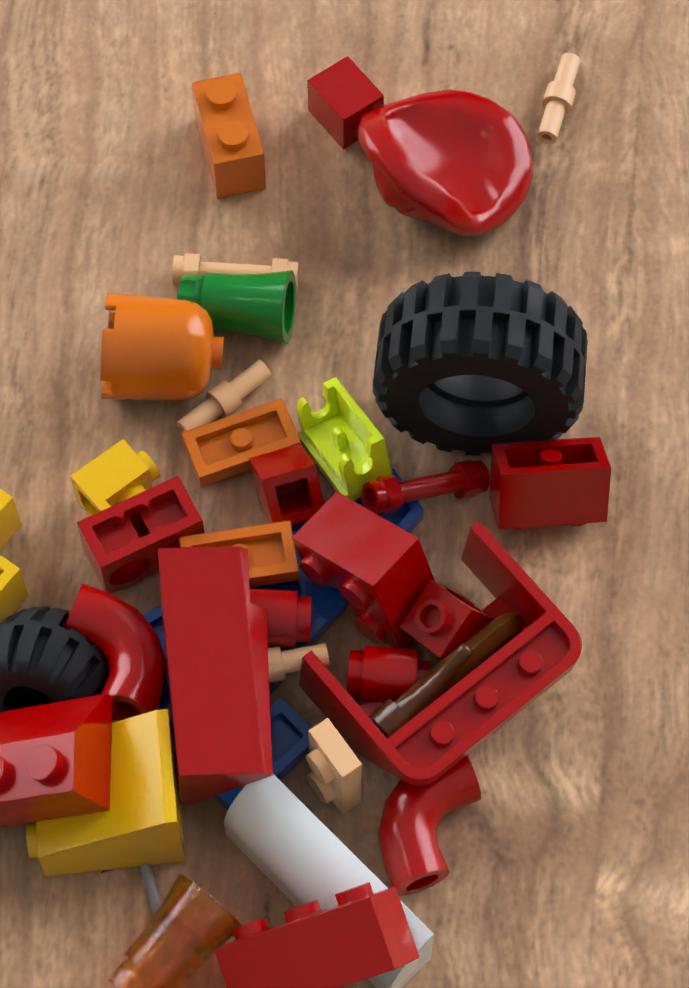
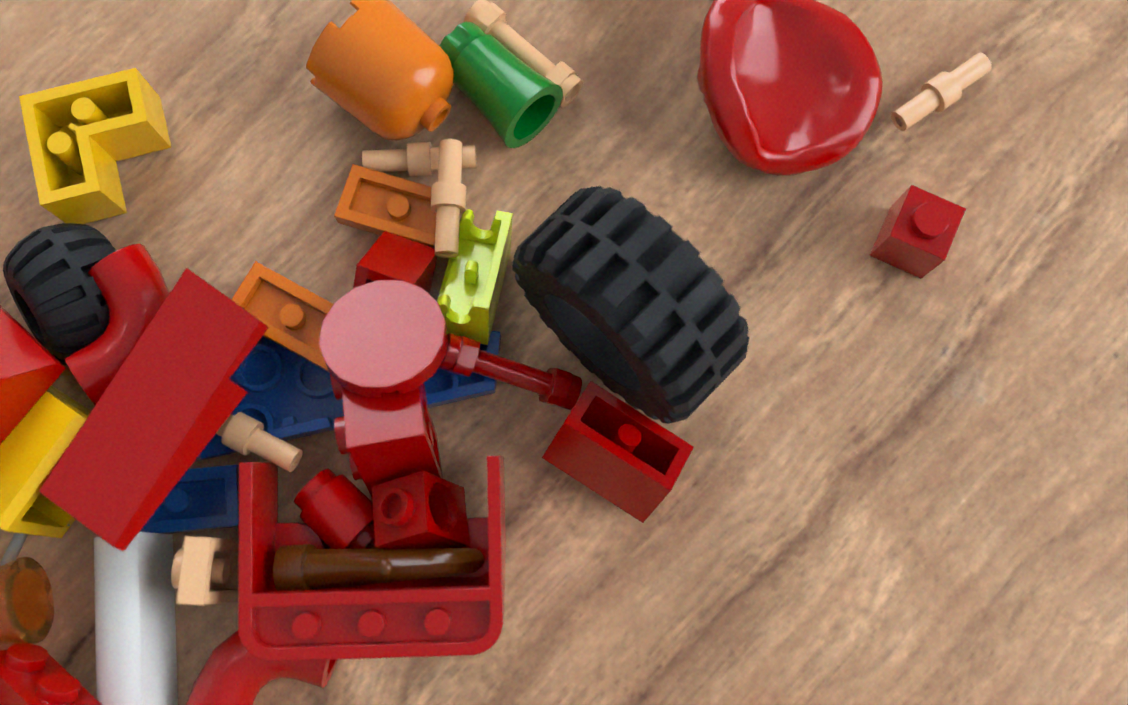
camera: 35 degrees right, 15 degrees up
yellow brick [70,439,161,516] -> none
red brick [77,476,204,593] -> none
red brick [250,589,312,648] -> none
none -> tile [319,280,448,398]
none -> light nougat bar [431,139,467,258]
none -> red brick [869,185,966,279]

